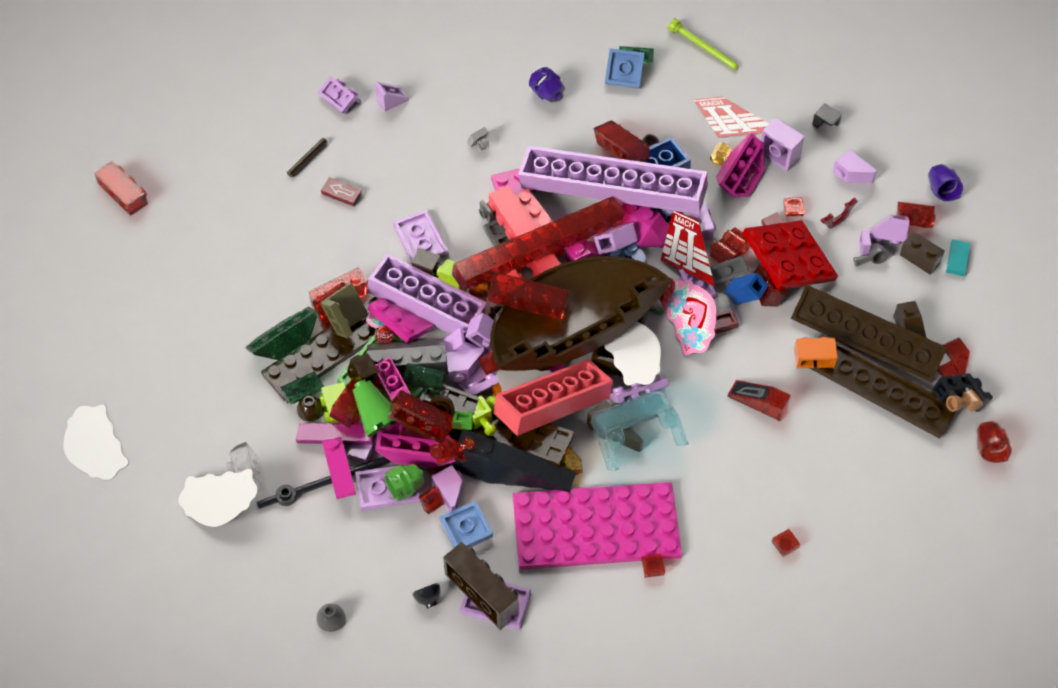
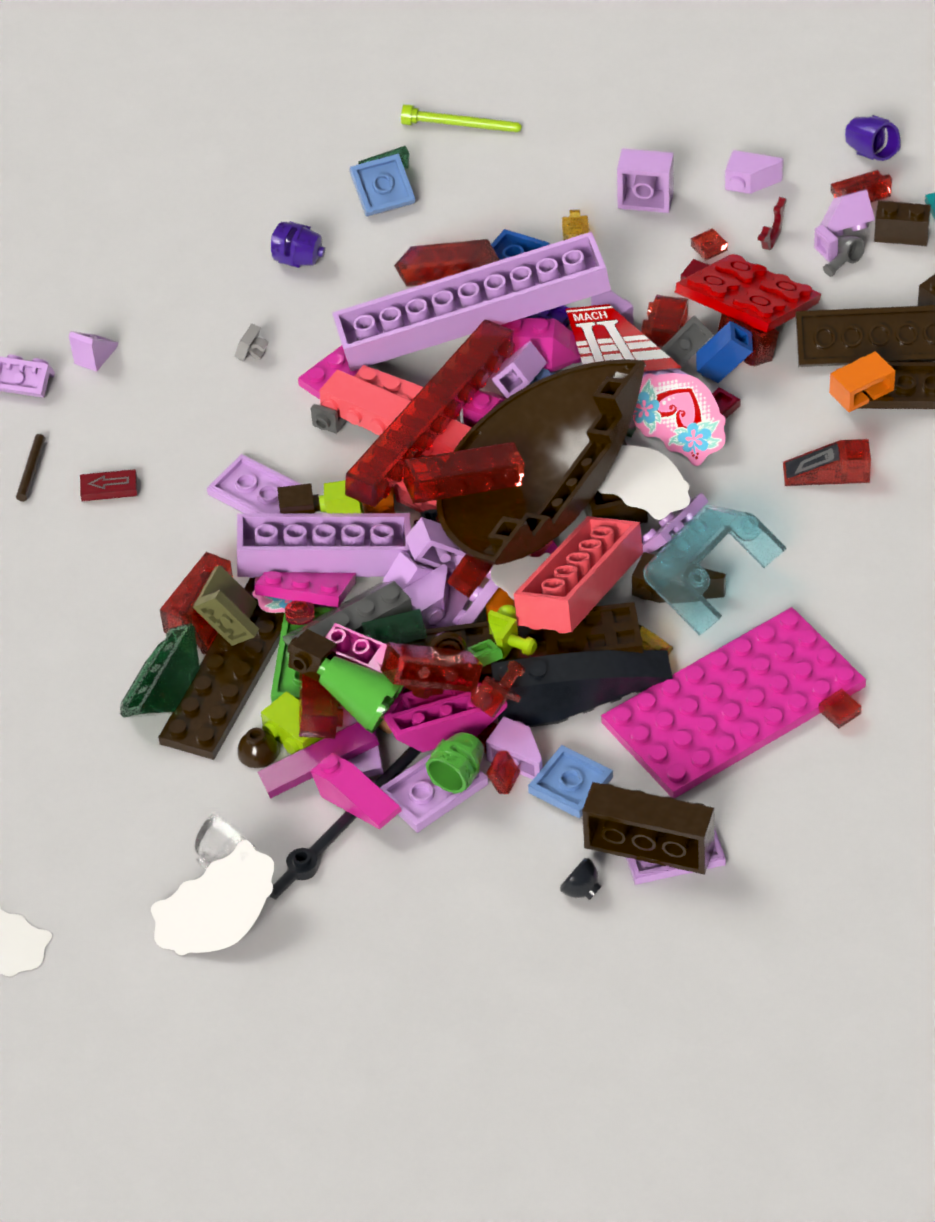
camera: 25 degrees left, 10 degrees down
clear green plate [280,371,324,405] -> none
dark grey brick [316,603,346,632] -> none
dark grey slope [483,219,514,253] -> none
sticker [693,97,769,137] -> none
dark pink wedge [716,132,765,197] -> none
panel [812,103,842,128] -> none

